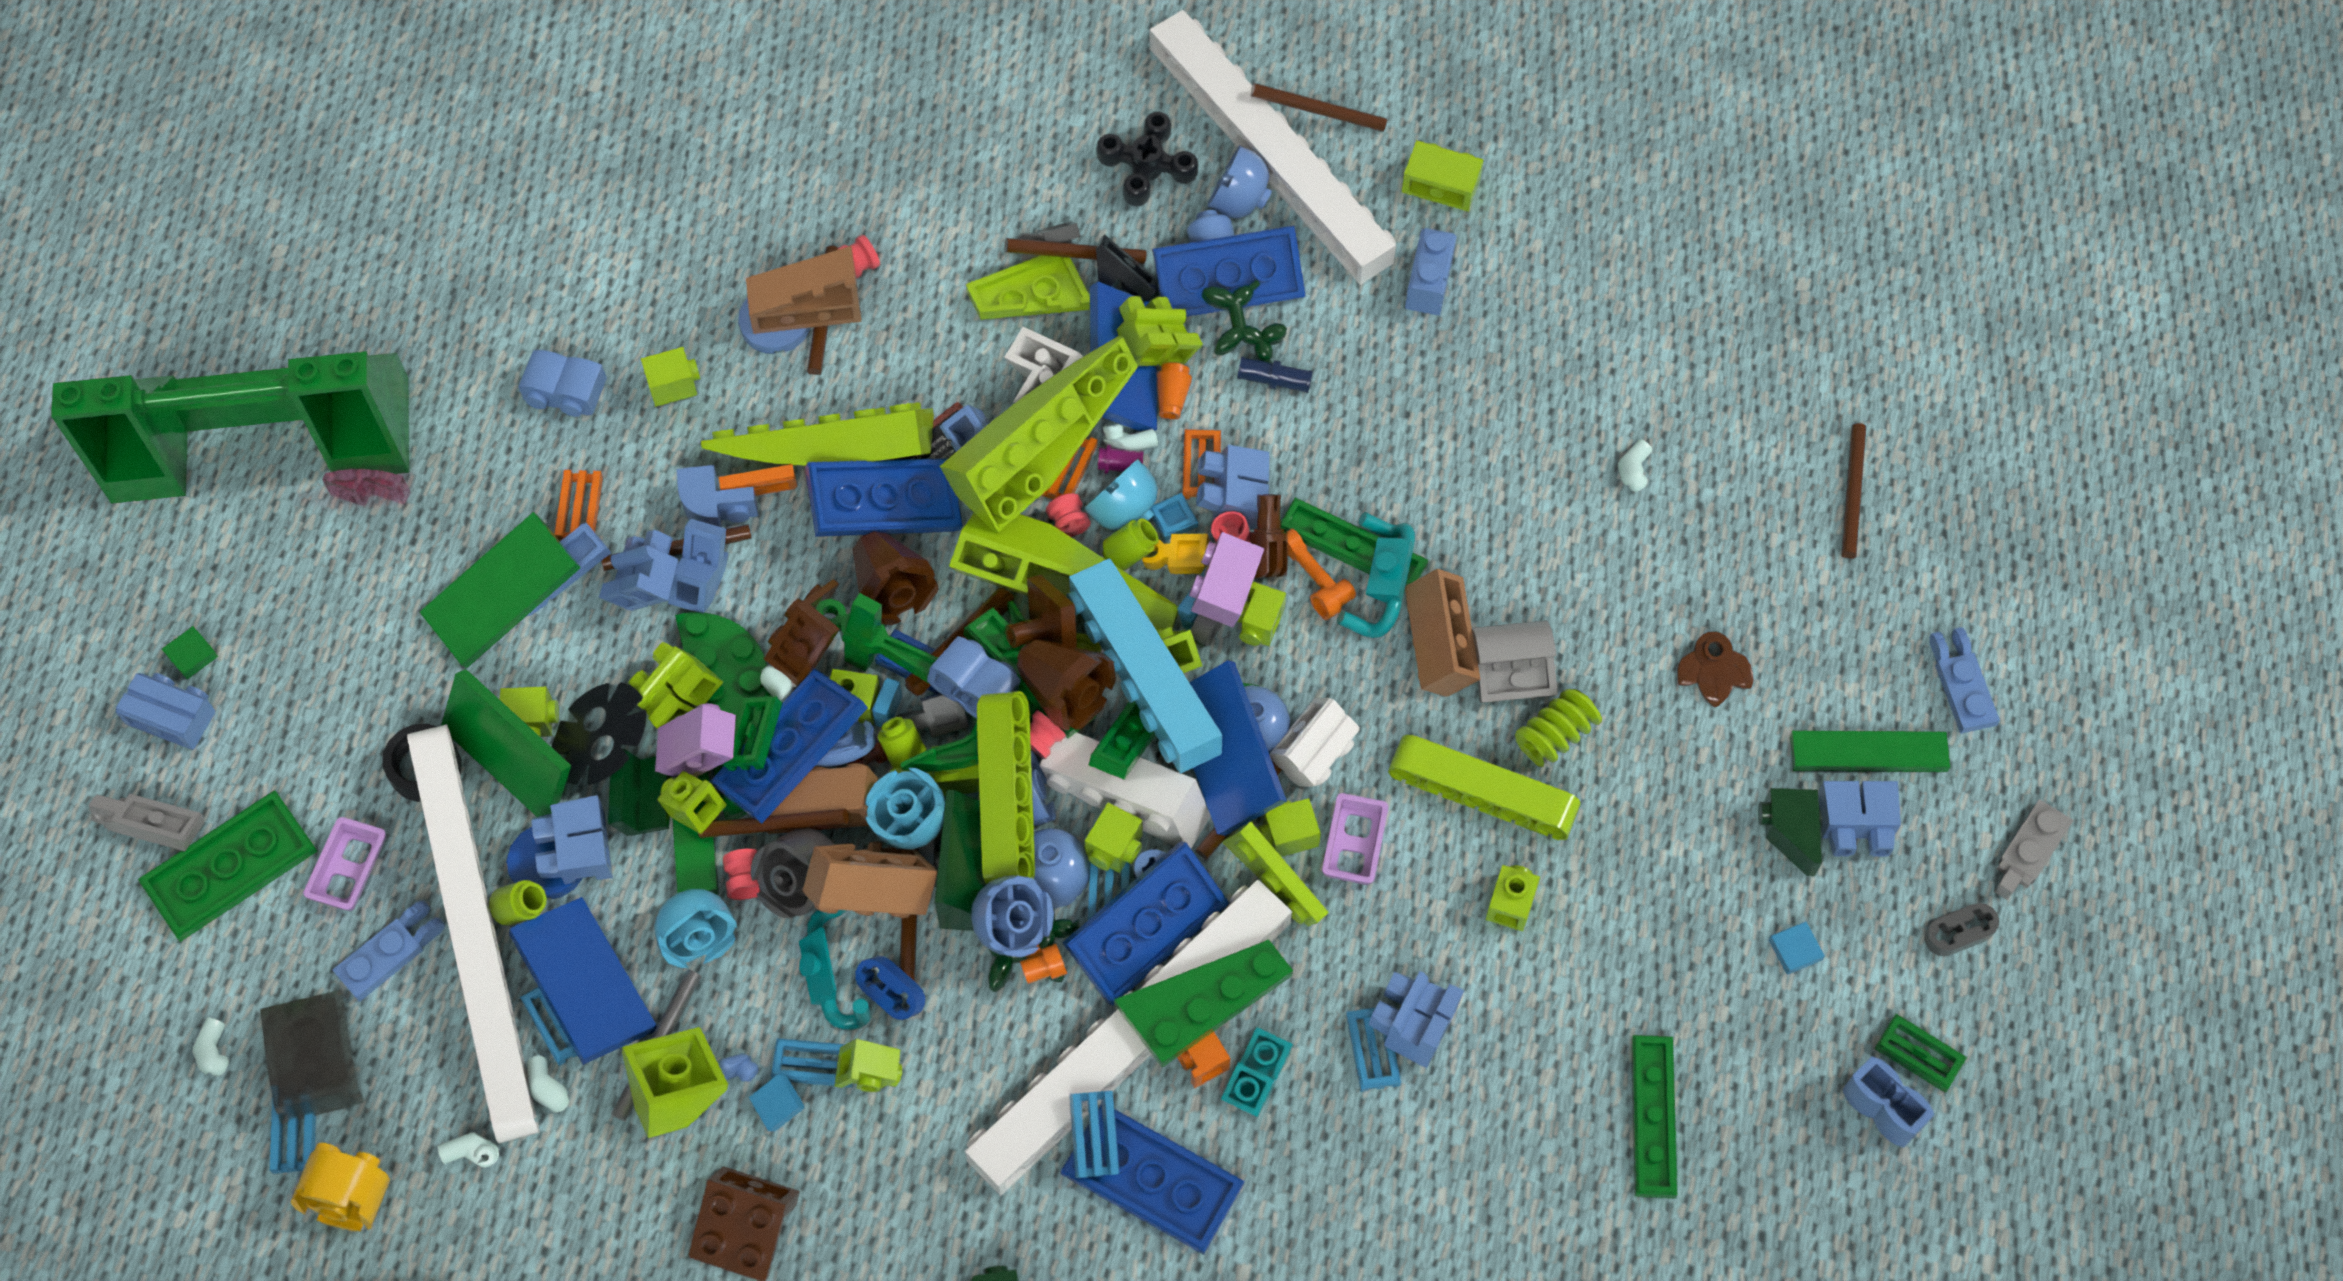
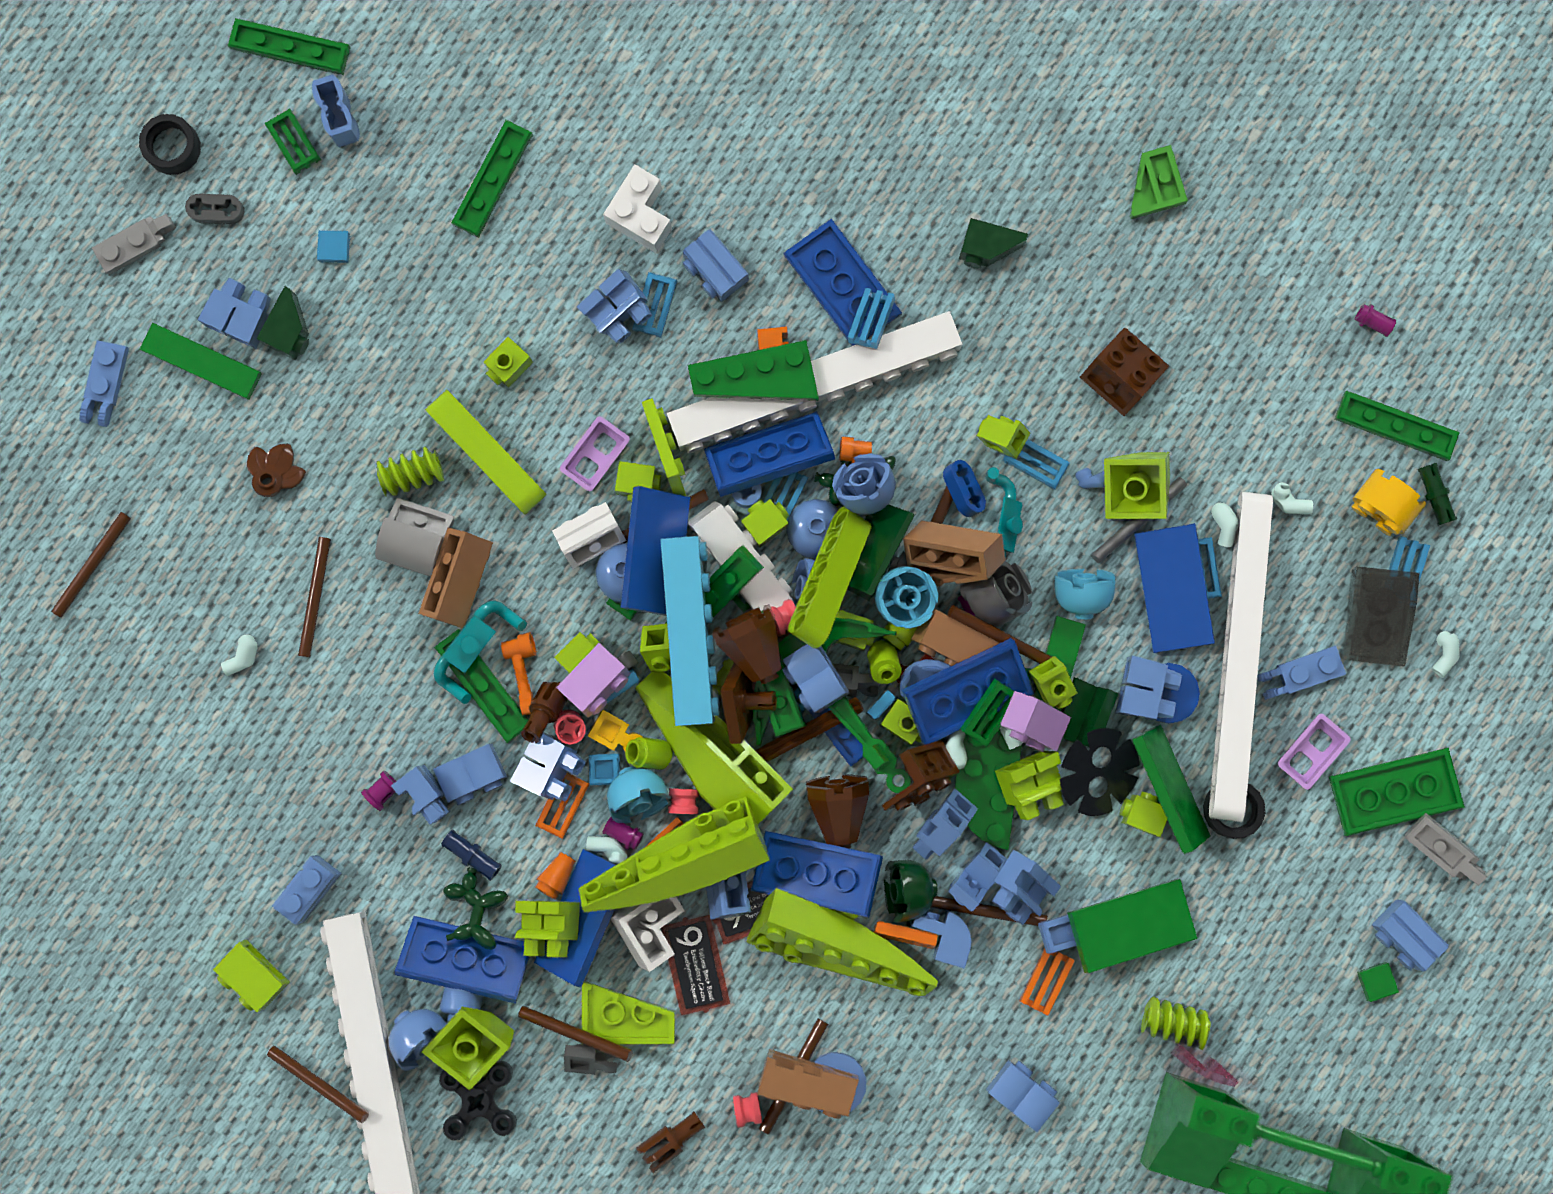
camera: 155 degrees left, 20 degrees up
lime brick [489,880,546,926] -> none
lime brick [641,347,701,407] -> none
coral wheel [722,848,761,900] -> none
dark azure tile [749,1073,805,1131] -> none
black slope [1096,234,1158,301] -> none
teal slope [1221,1027,1294,1117] -> none
none -> black tyre [139,114,201,175]
none -> green tile [228,18,351,75]
none -> reddish brown bar [298,537,331,657]
none -> magenta bush [361,771,396,811]
none -> medium blue hips [391,765,451,825]
none -> lime slope [422,1006,514,1090]
none -> medium blue brick [433,744,507,805]
none -> white brick [603,164,672,254]
none -> reddish brown arm [635,1111,705,1173]
none -> piece [661,914,730,1015]
none -> medium blue brick [682,229,749,302]
none -> dark green cylinder [884,860,938,922]
none -> medium blue hips [913,789,978,860]
none -> lime piece [1141,997,1211,1050]
none -> dark green pin [1417,463,1457,526]

